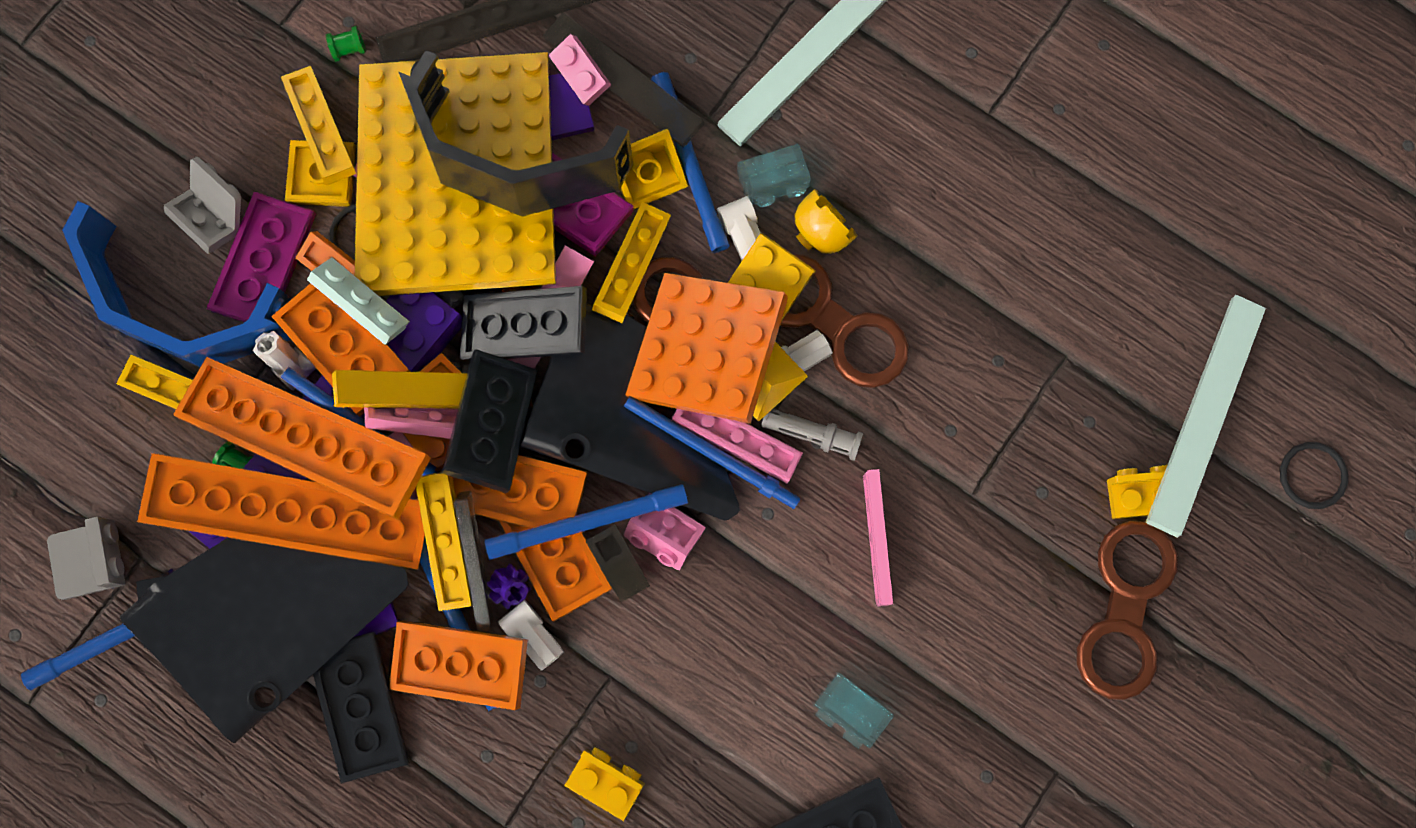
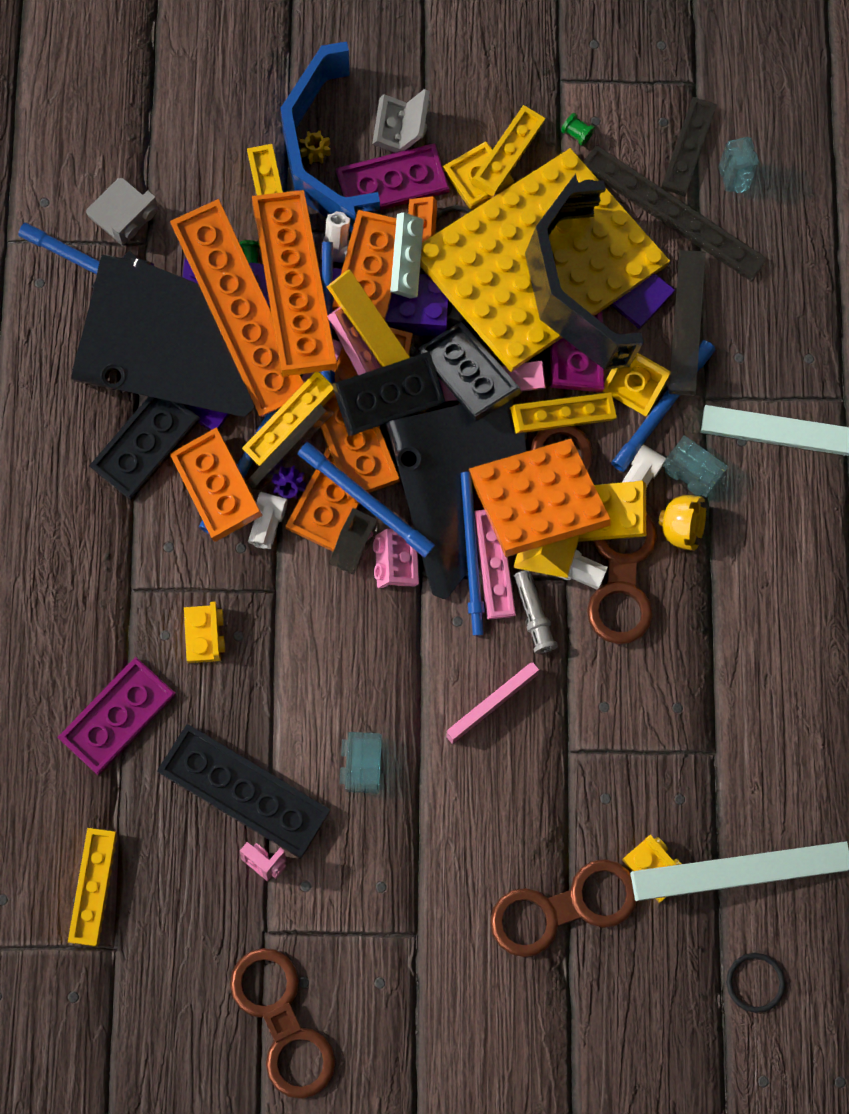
camera: 50 degrees right, 5 degrees down
bright pink plate [548,34,611,106] -> none
none -> yellow gear [299,131,331,164]

